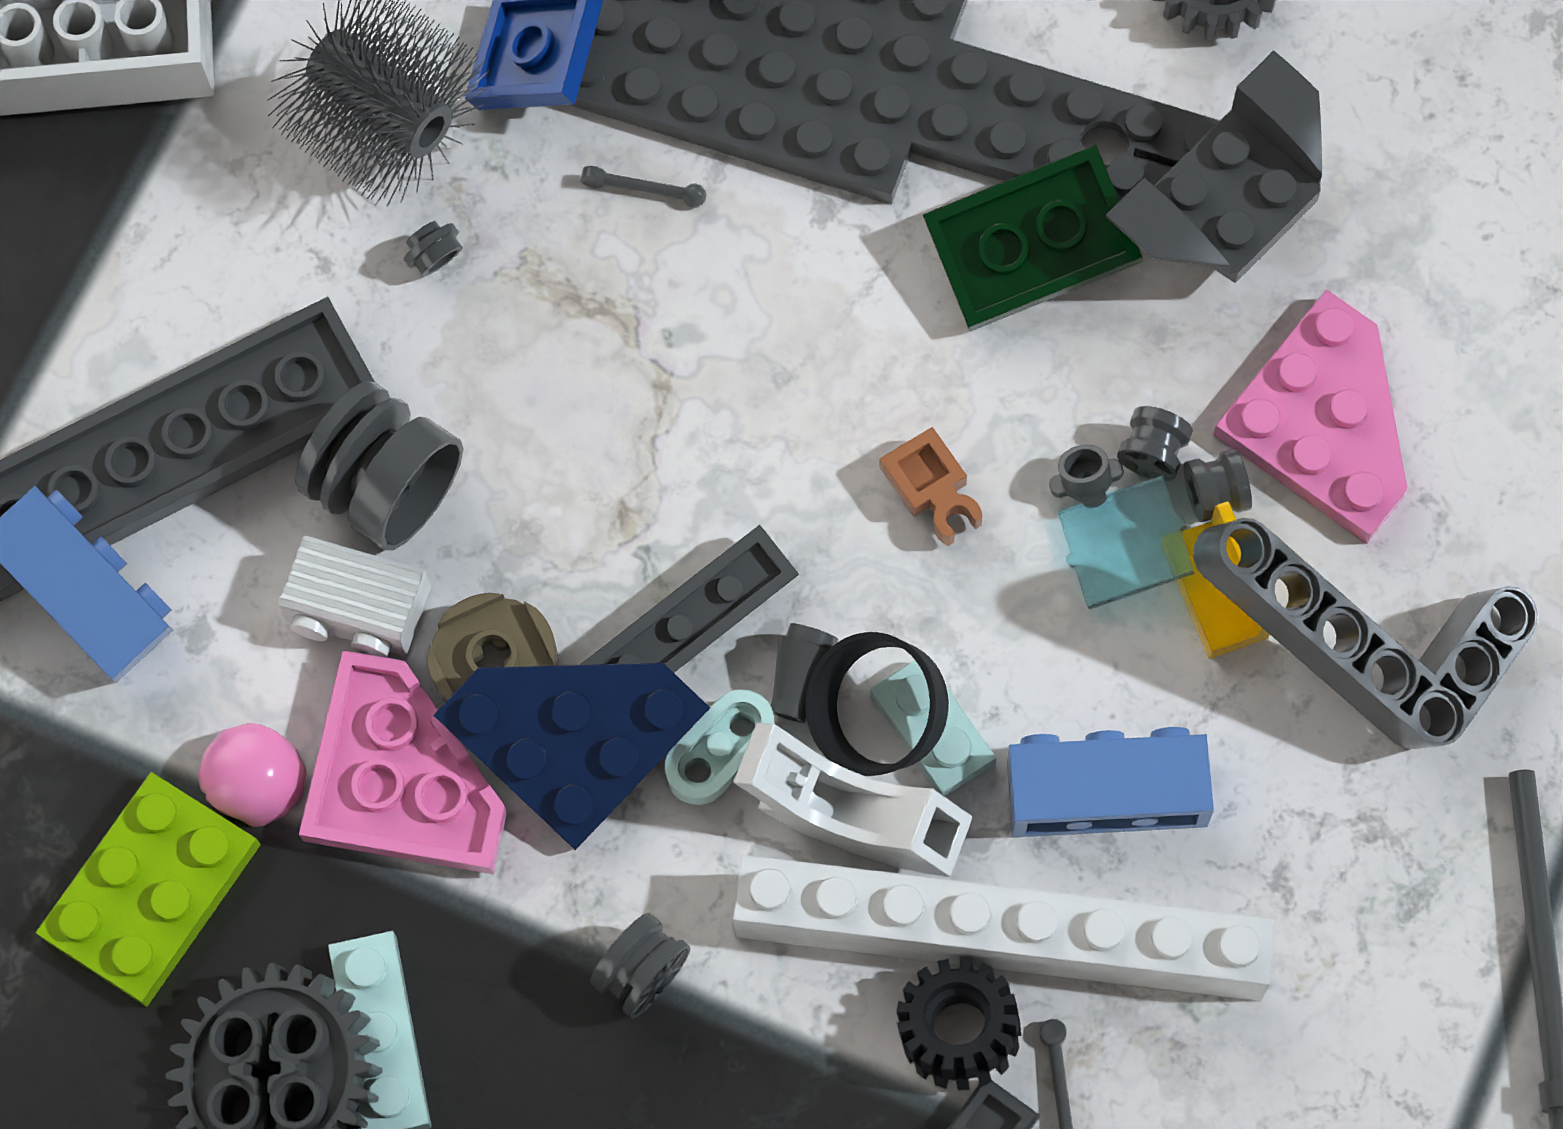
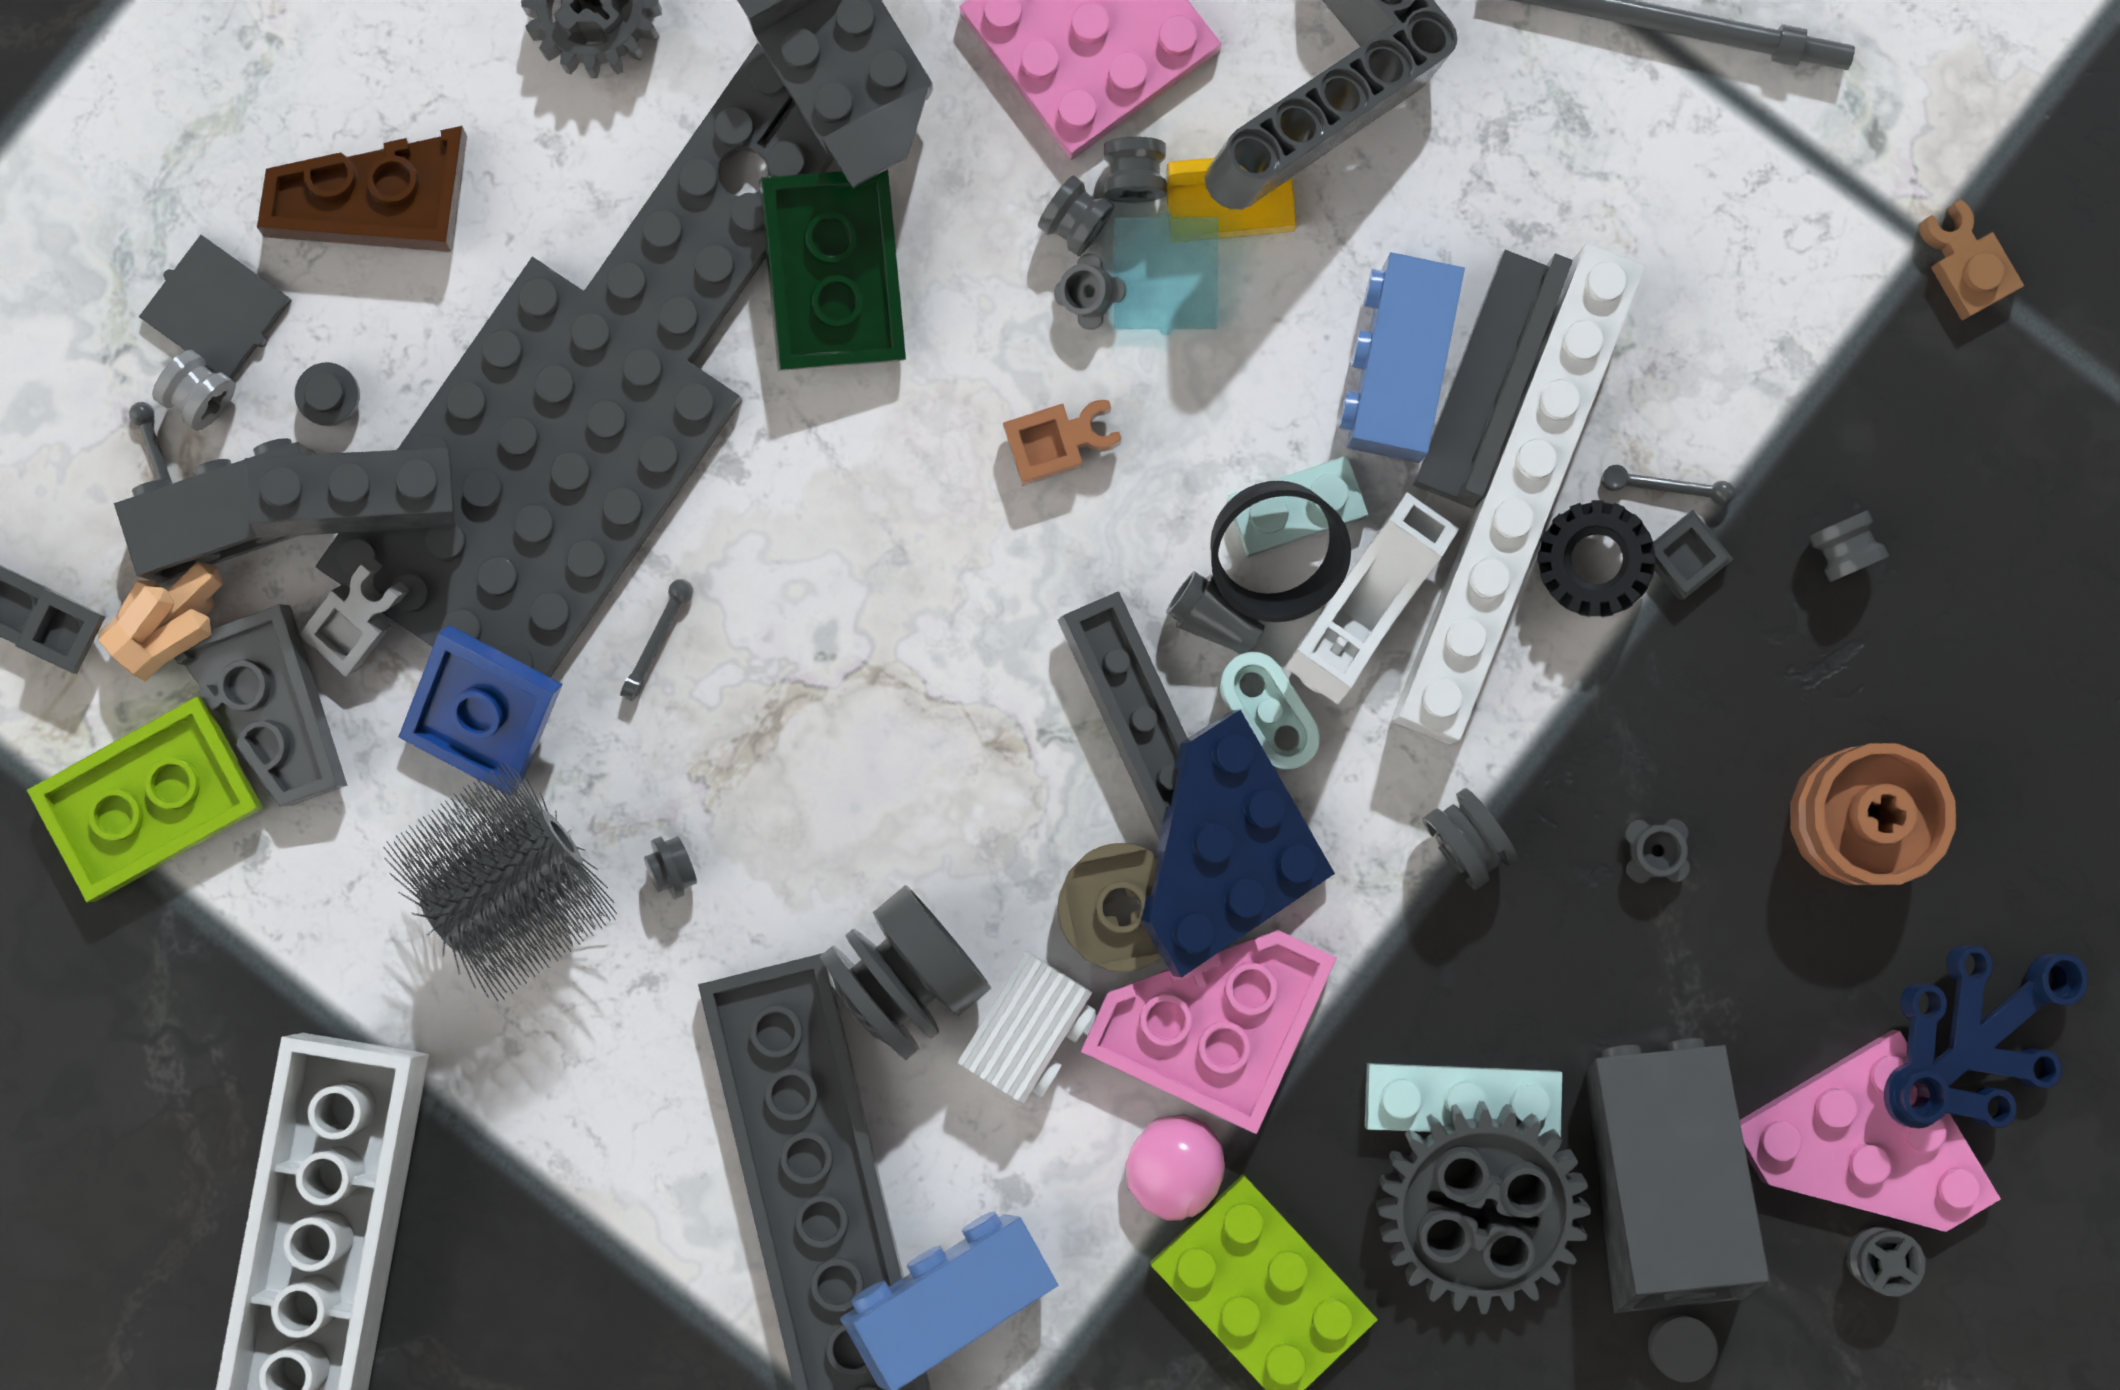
camera: 80 degrees left, 15 degrees up
none -> dark grey fence [1413,250,1573,508]

